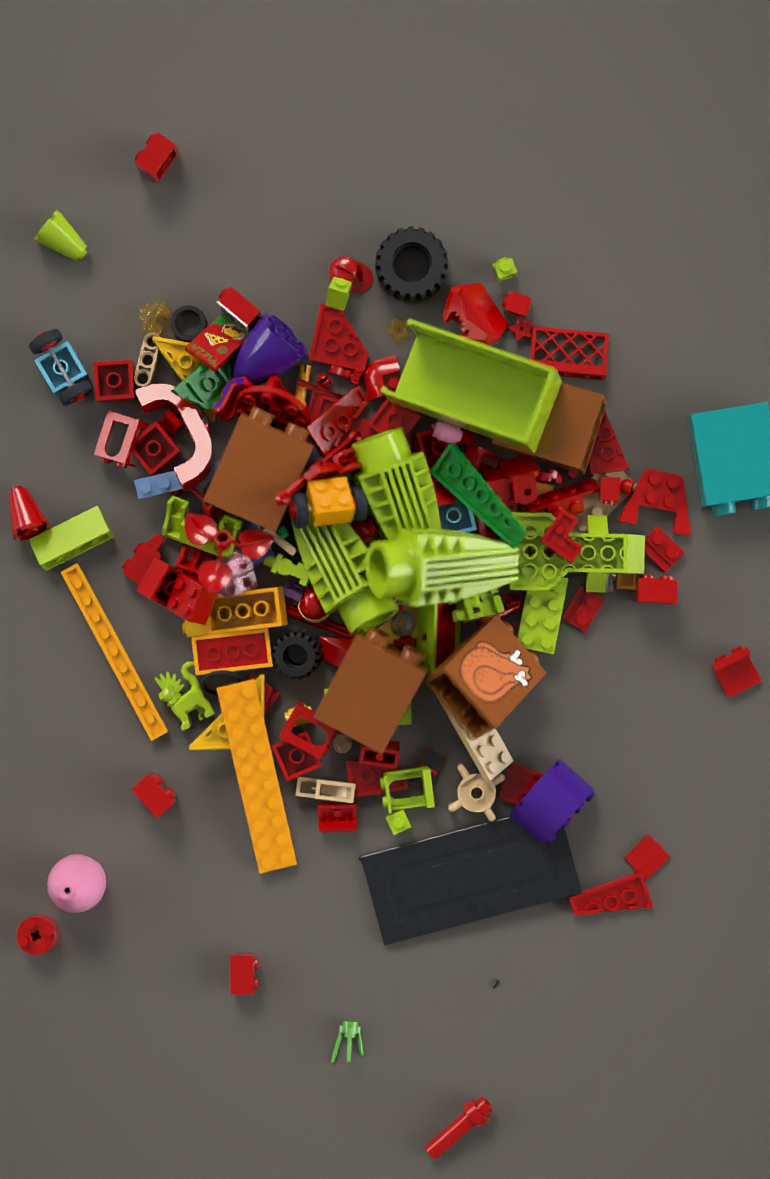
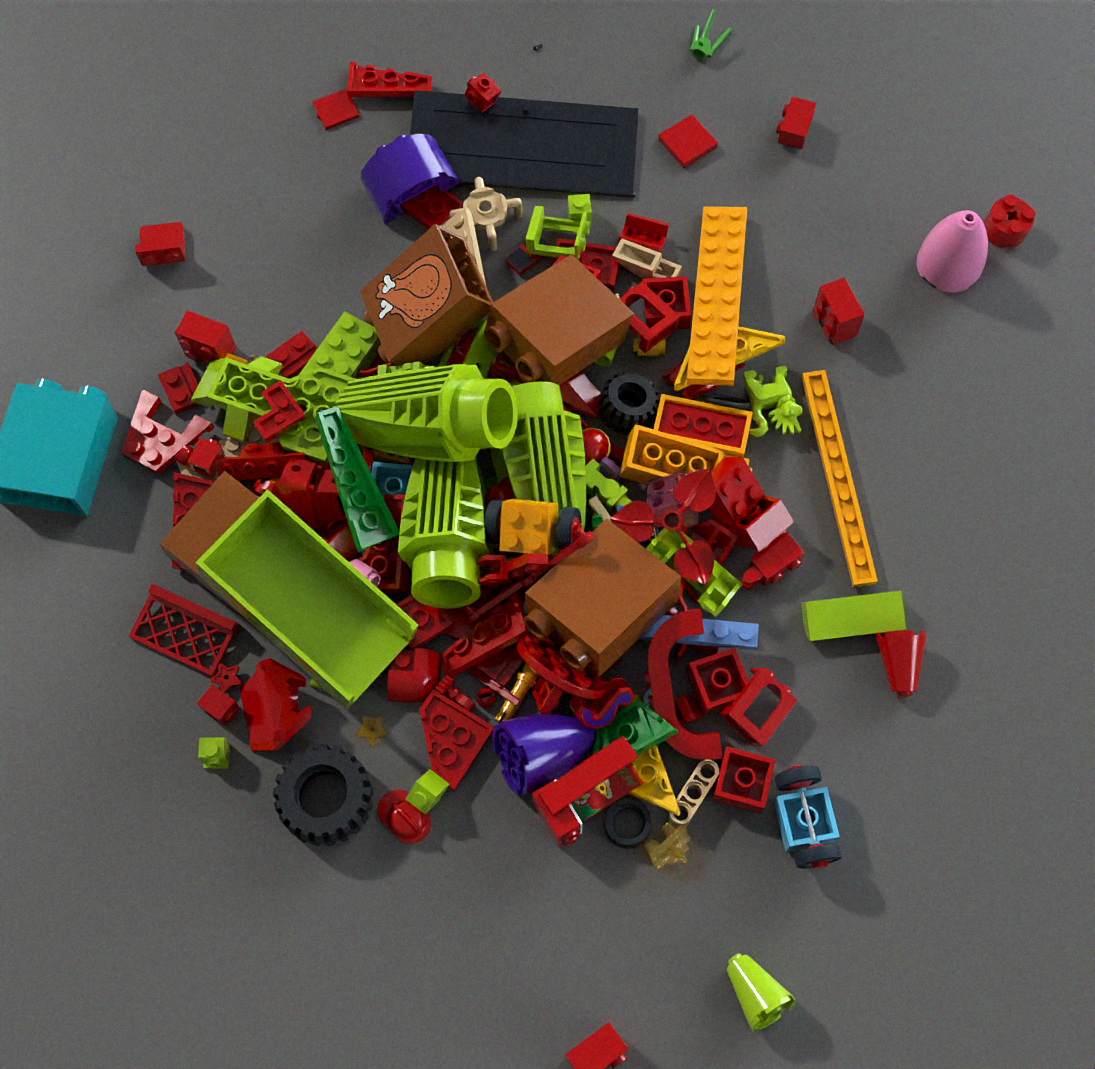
camera: 165 degrees left, 20 degrees down
none -> red brick [464,72,502,113]
none -> red tile [539,736,638,816]
none -> red tile [658,114,718,169]

